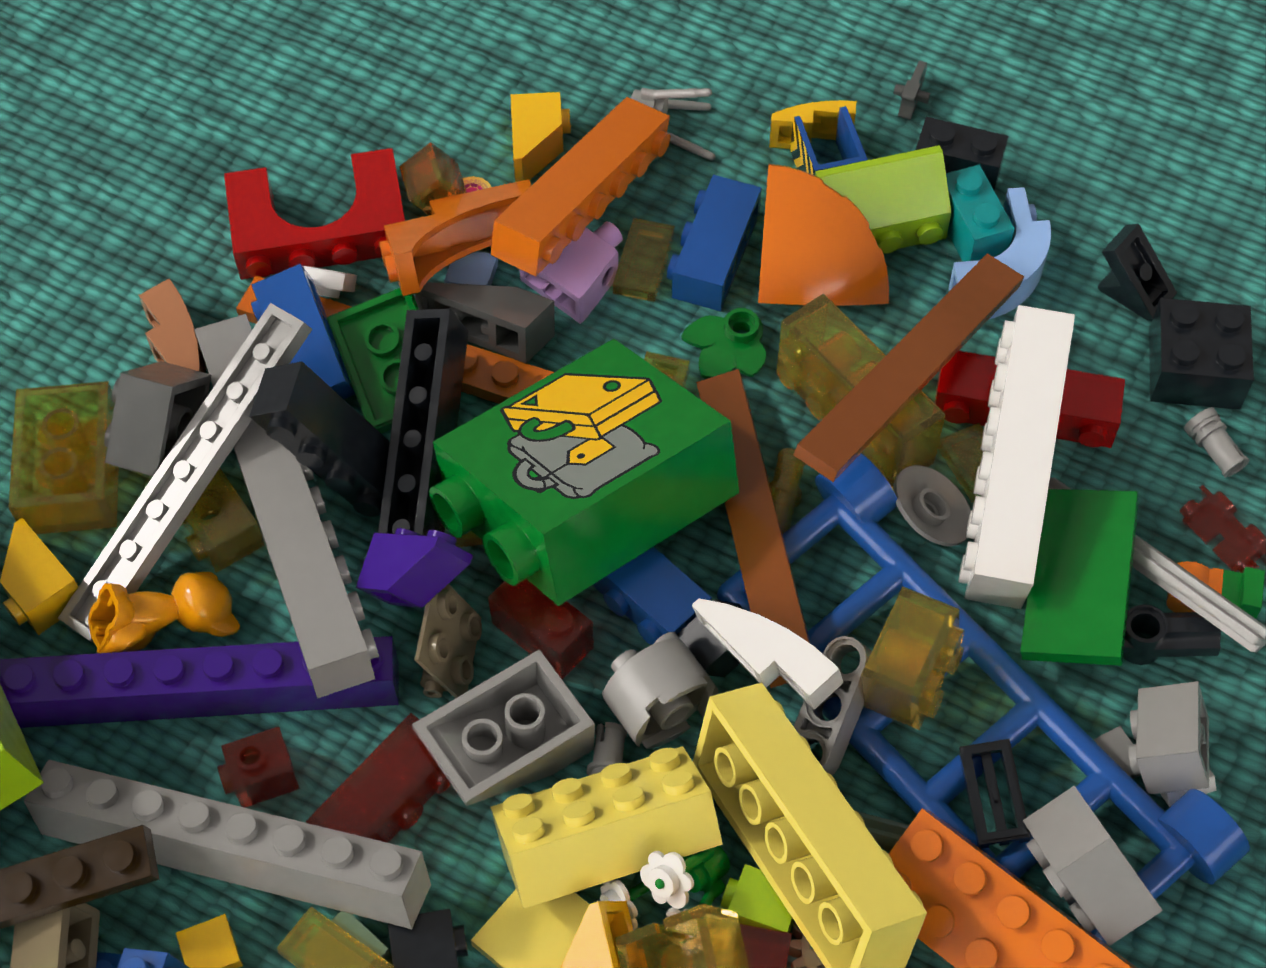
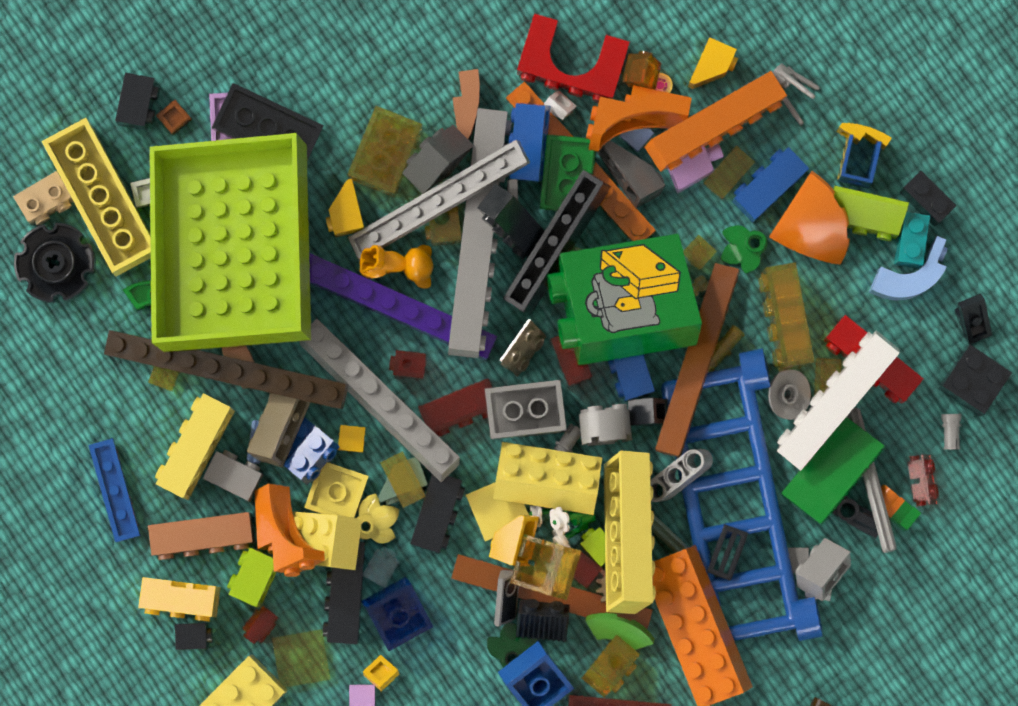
camera: 25 degrees right, 25 degrees up
dark purple slope [355,528,473,608] -> none
white slope [692,598,843,710] -> none
dark orange tile [794,253,1024,482] -> none
clear yellow brick [861,587,965,730] -> none
dark grey piece [893,60,931,120] -> none
light grey brick [1023,785,1163,946] -> none

